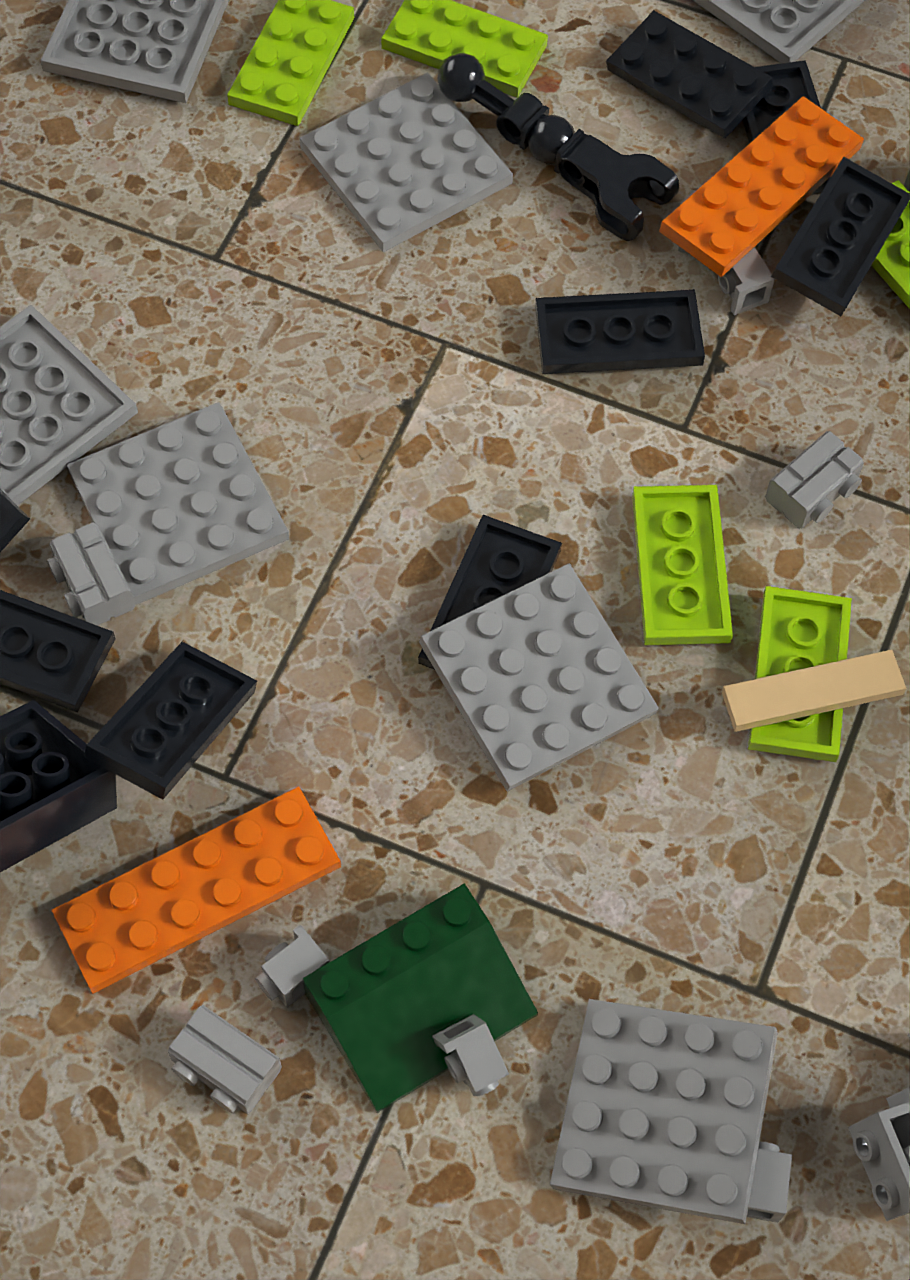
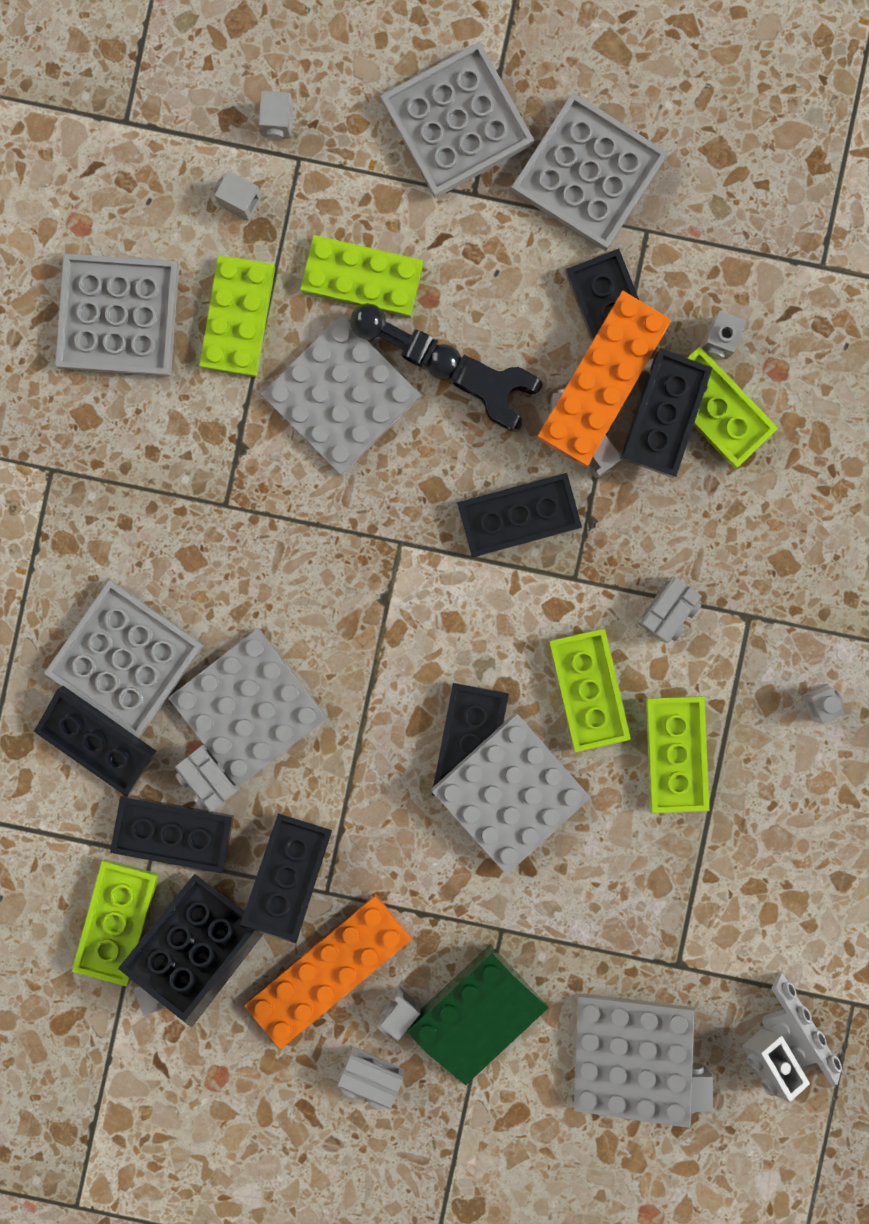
camera: 10 degrees left, 25 degrees up
light grey brick [432,1014,509,1096] -> none
black plate [606,10,773,139] -> none
tan tile [722,650,907,732] -> none

